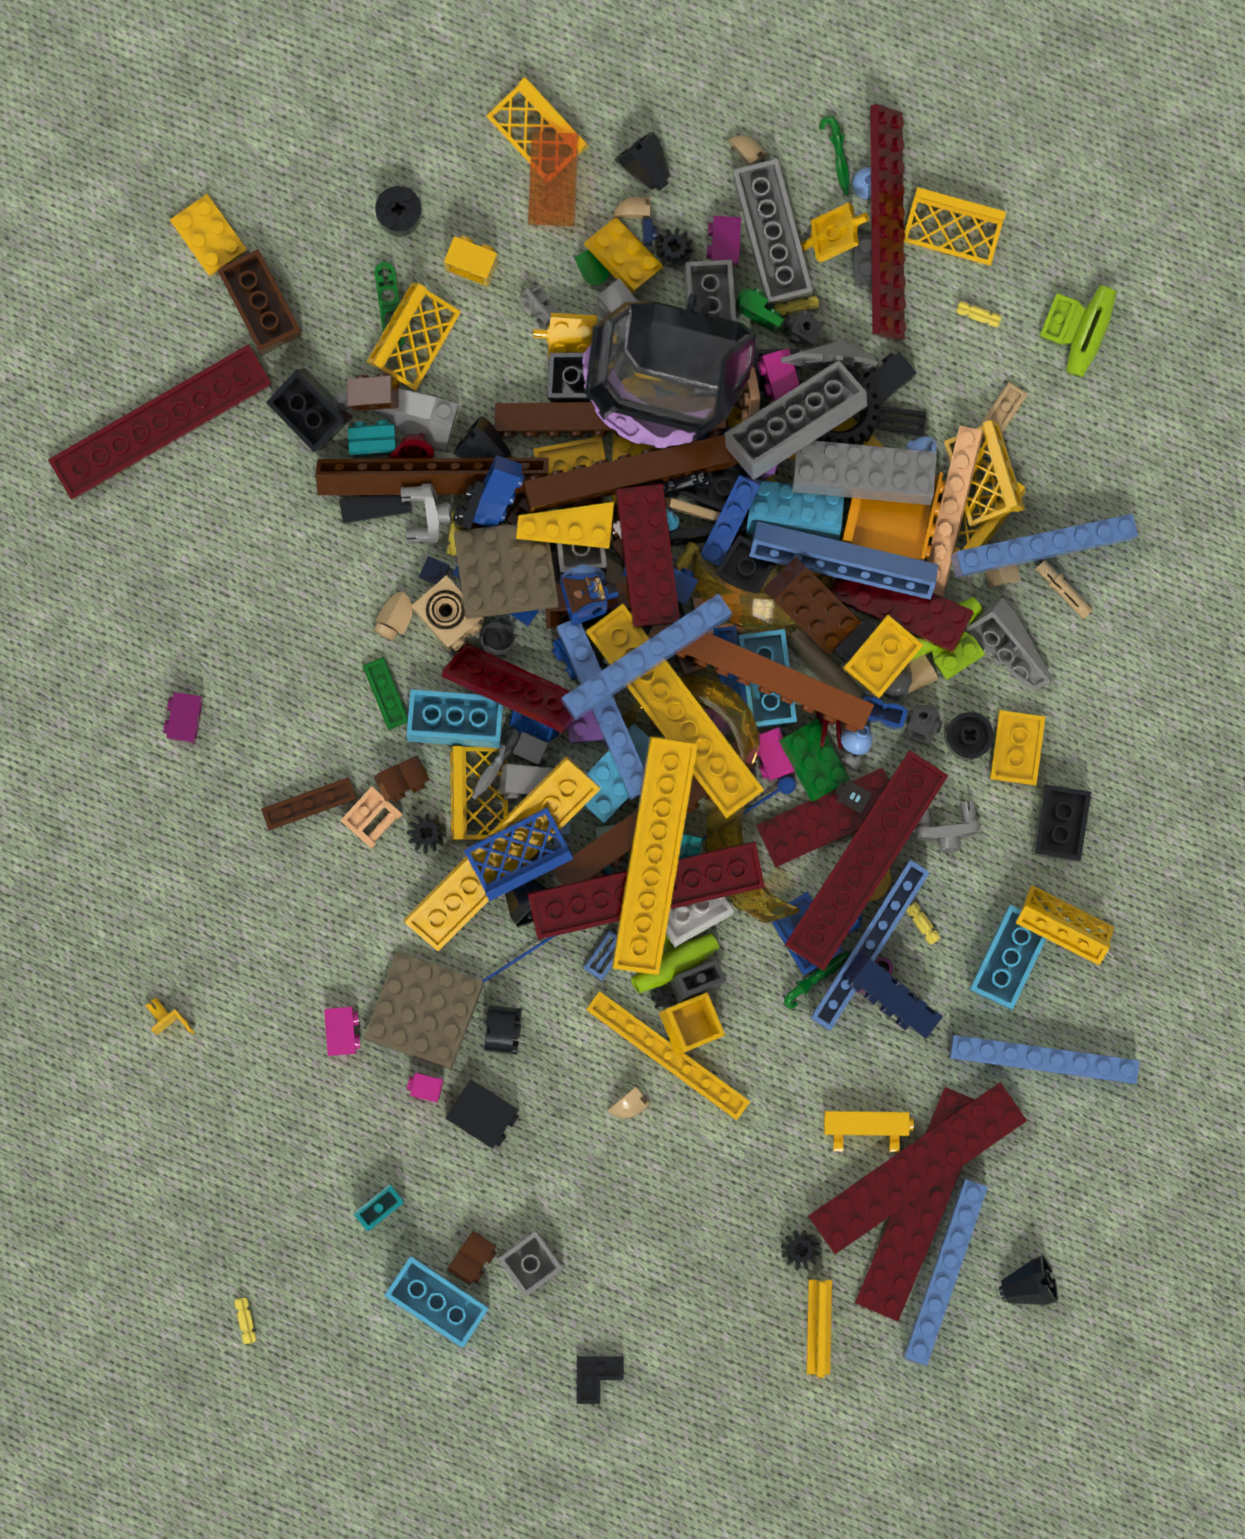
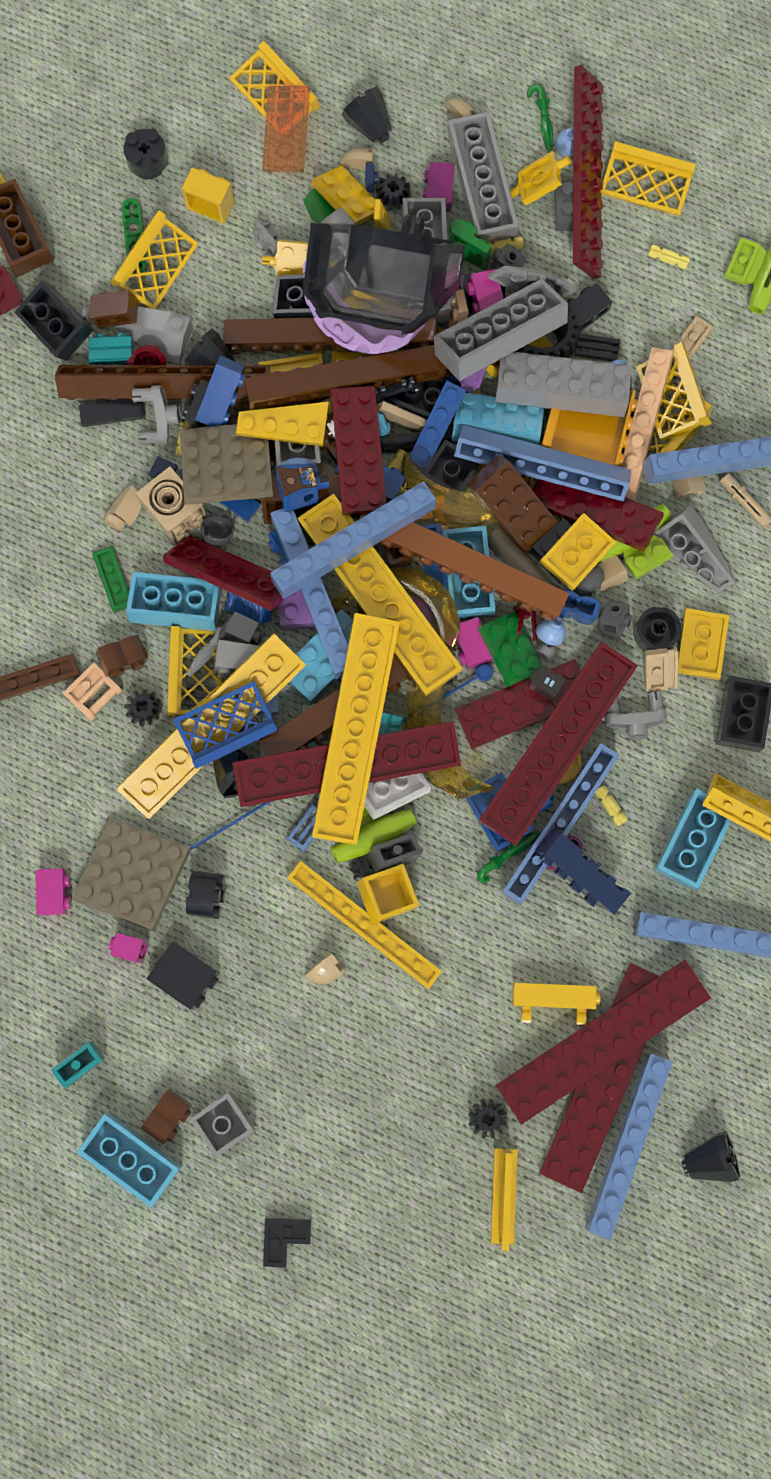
camera: 10 degrees right, 5 degrees down
none -> yellow slope [374,199,392,230]
none -> tan plate [645,647,678,692]

